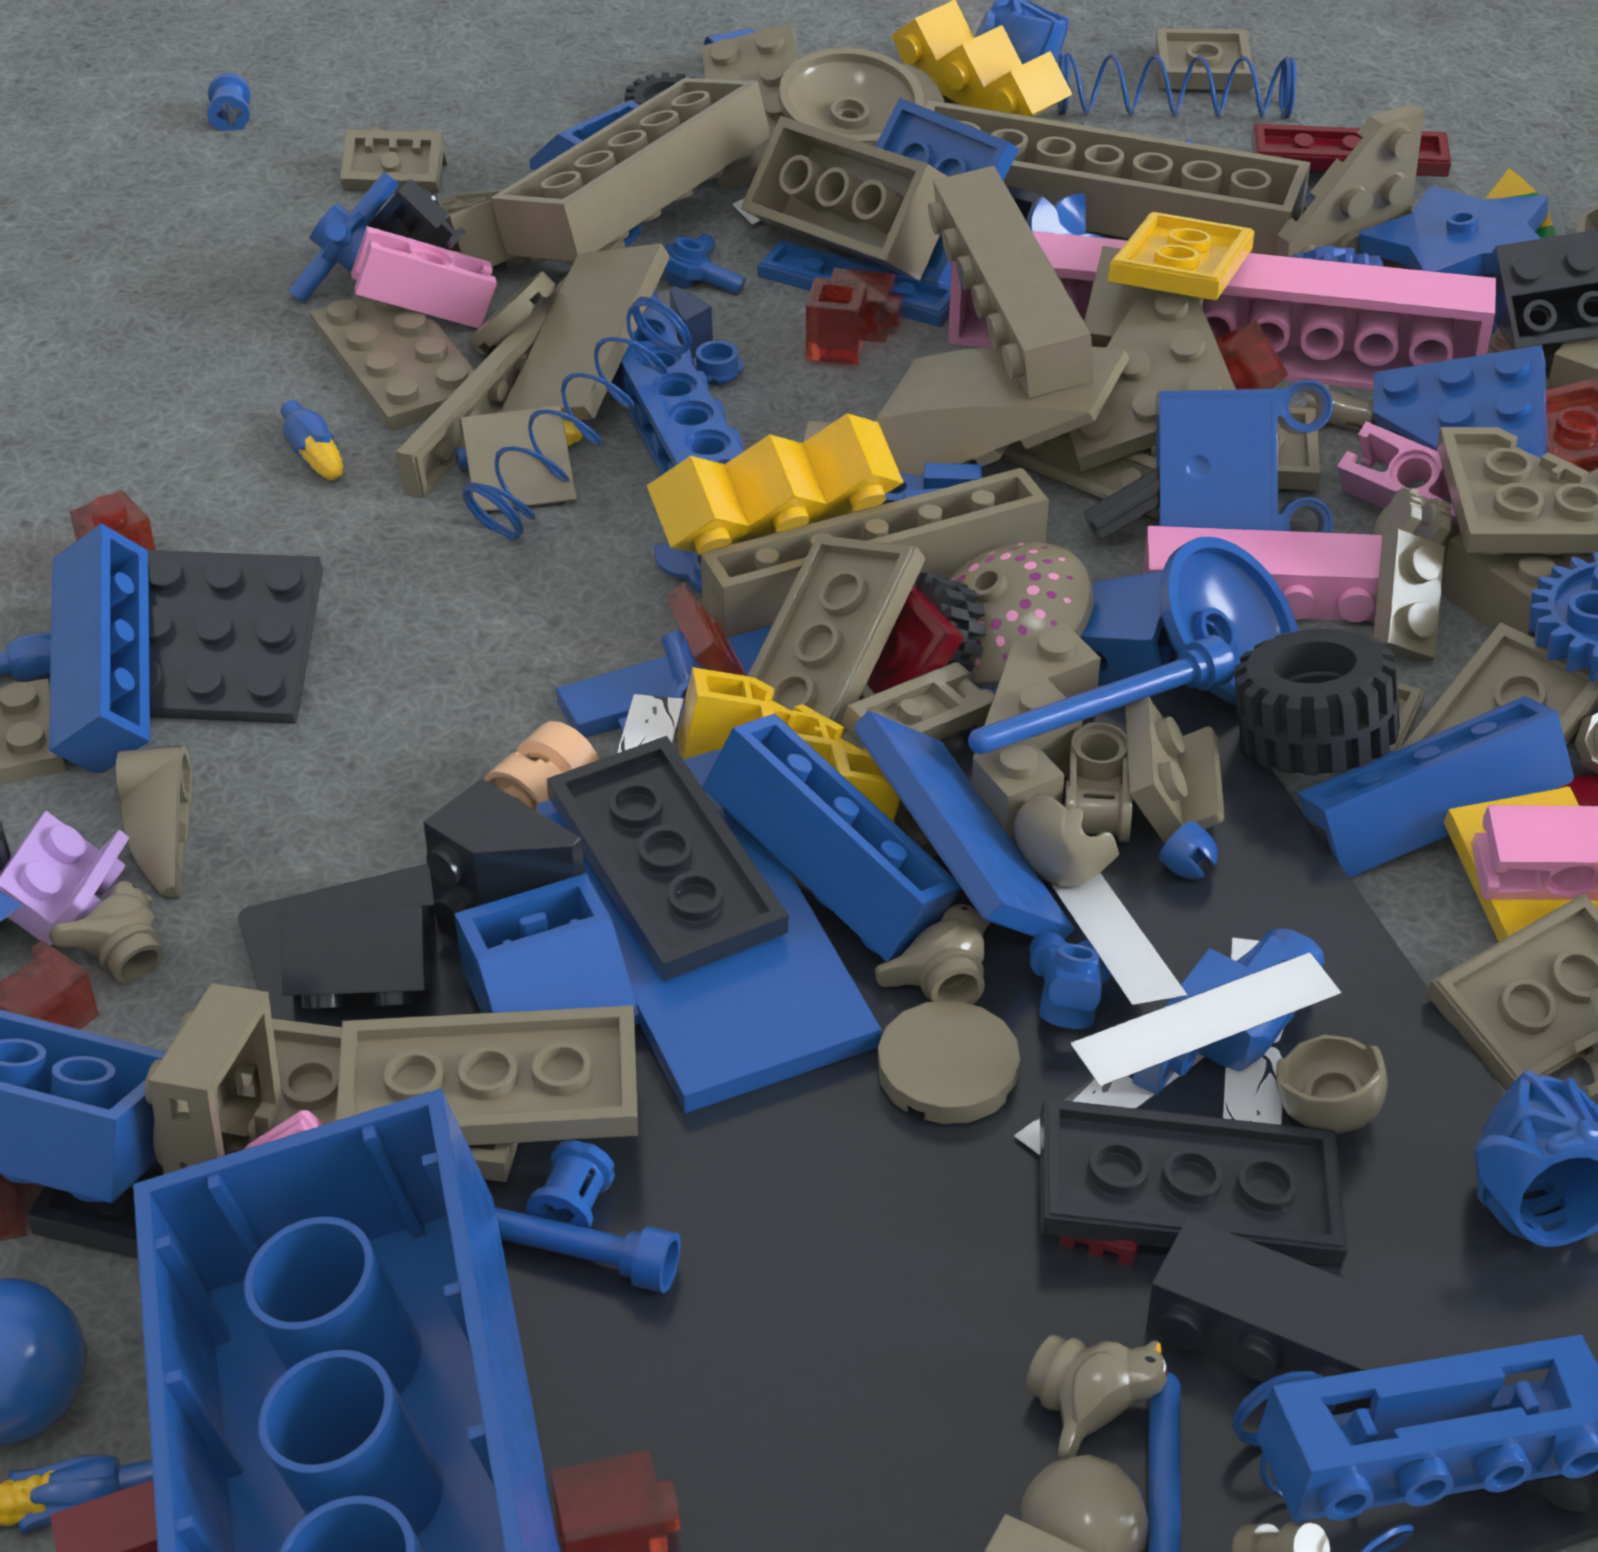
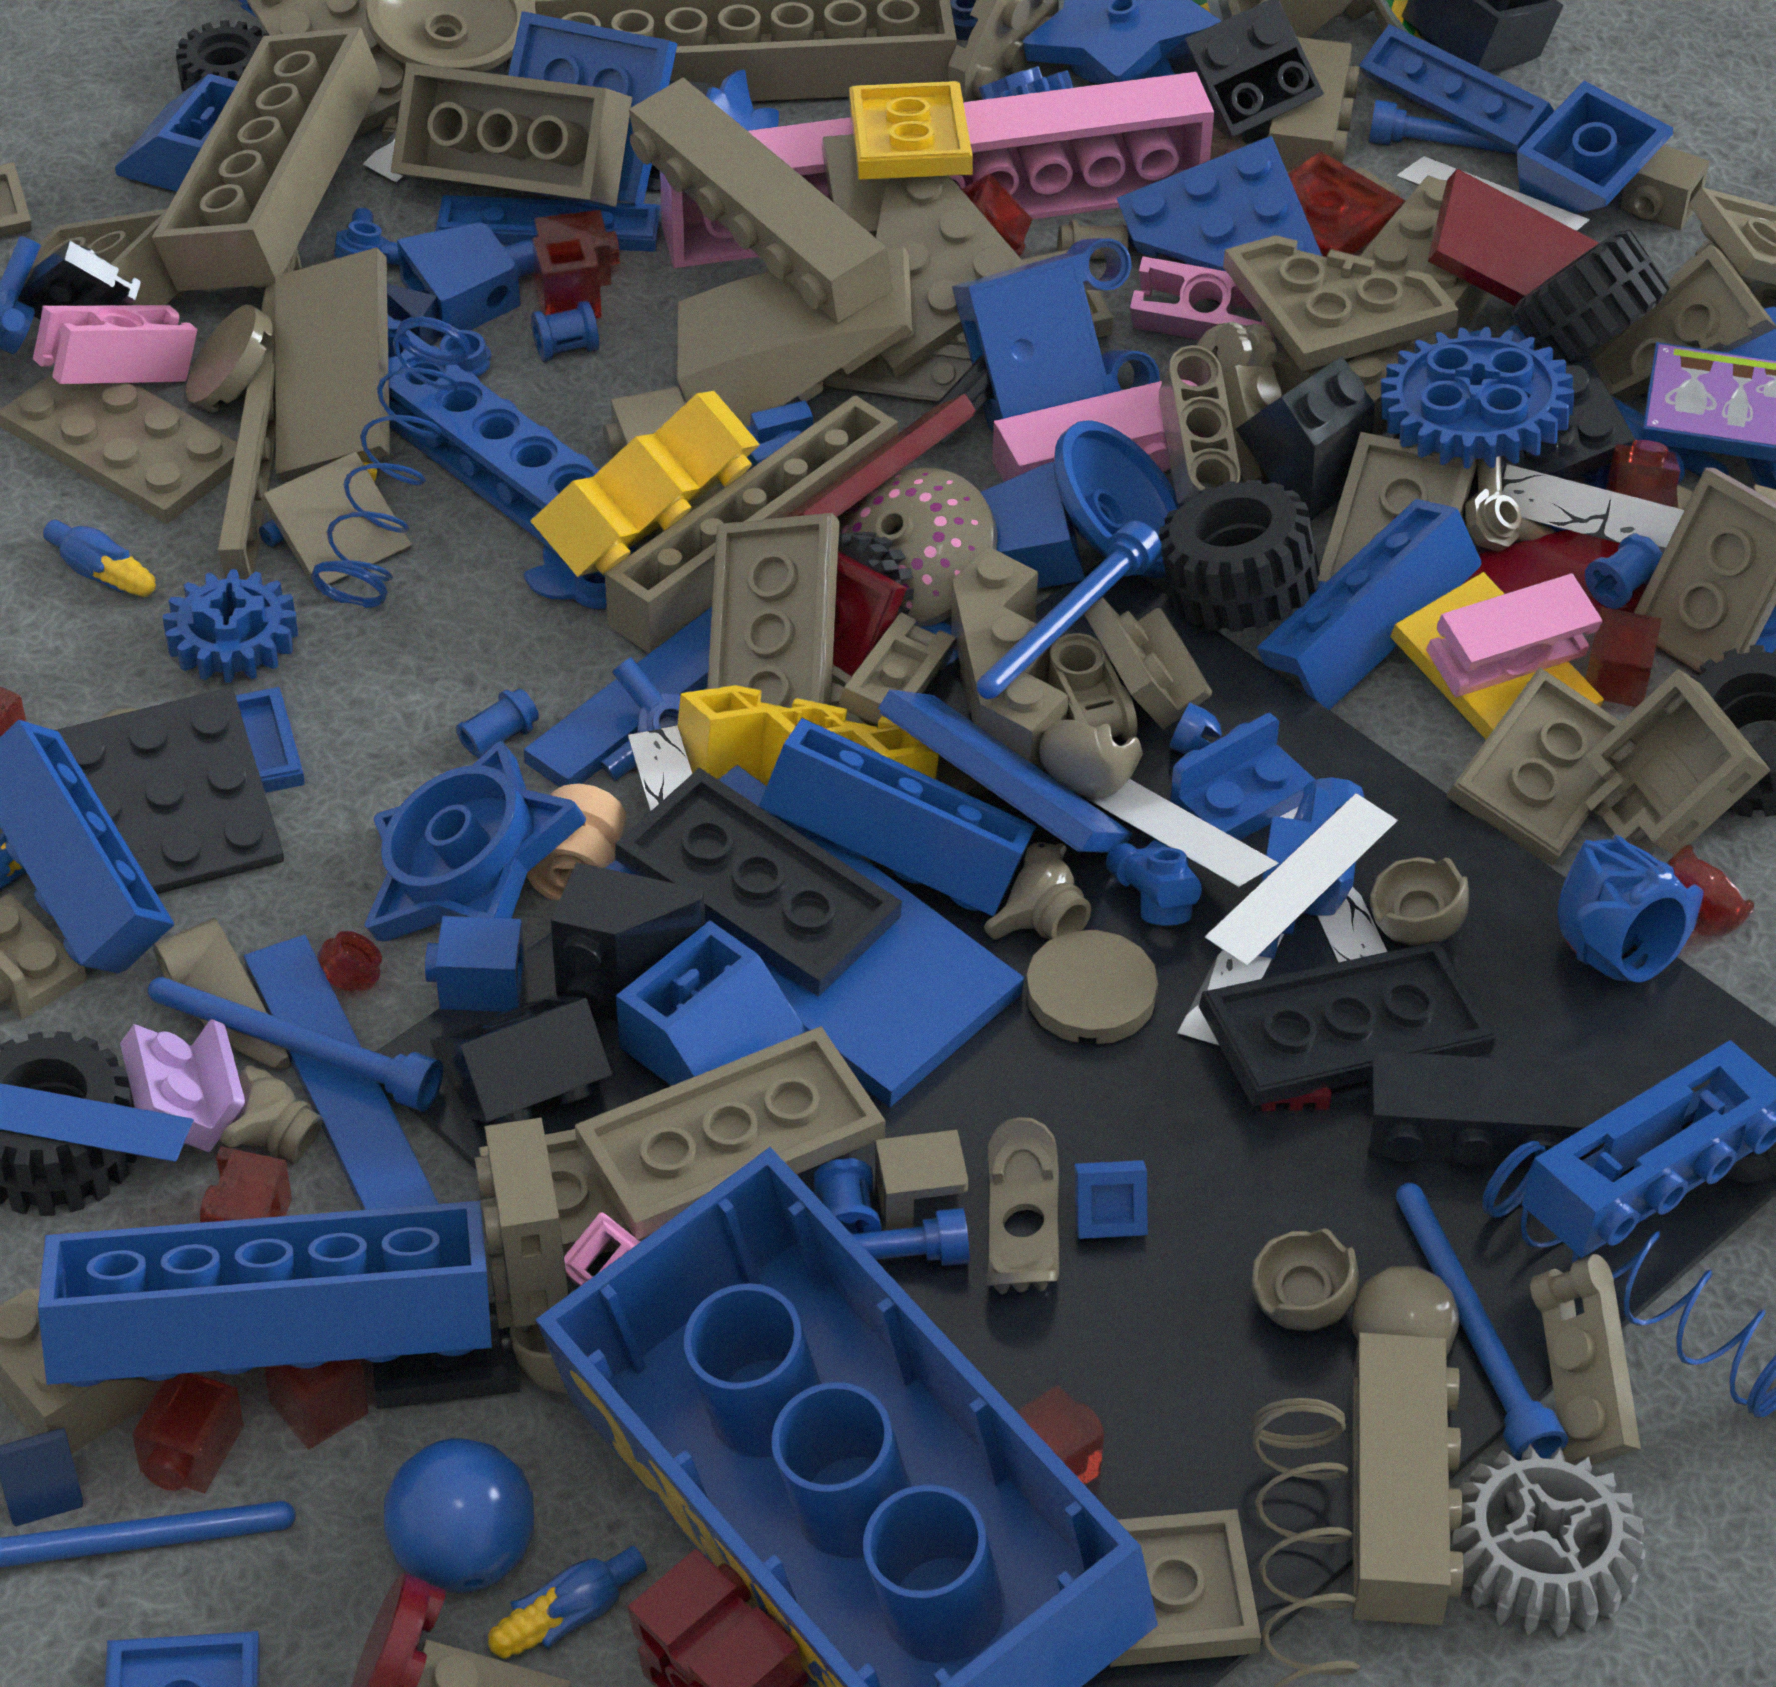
camera: 25 degrees left, 5 degrees up
clear red tile [667,583,748,676] -> none
dark tan animal [1026,1335,1168,1460] -> none
none -> blue piece [148,977,443,1112]
none -> blue gear [163,569,299,683]
none -> blue tile [235,687,305,793]
none -> blue tile [243,934,439,1210]
none -> clear red plate [317,931,382,991]
none -> blue plate [364,741,586,941]
none -> blue torso [397,222,540,338]
none -> blue brick [425,916,525,1012]
none -> blue pin [456,688,539,759]
none -> blue bush [531,301,599,362]
none -> dark red tile [785,393,976,517]
none -> dark tan panel [875,1130,968,1230]
none -> dark tan piece [986,1117,1059,1294]
none -> blue tile [1075,1160,1148,1239]
none -> dark tan beam [1159,345,1240,503]
none -> blue bracket [1170,713,1315,841]
none -> black slope [1235,356,1375,521]
none -> dark tan hair [1252,1228,1359,1332]

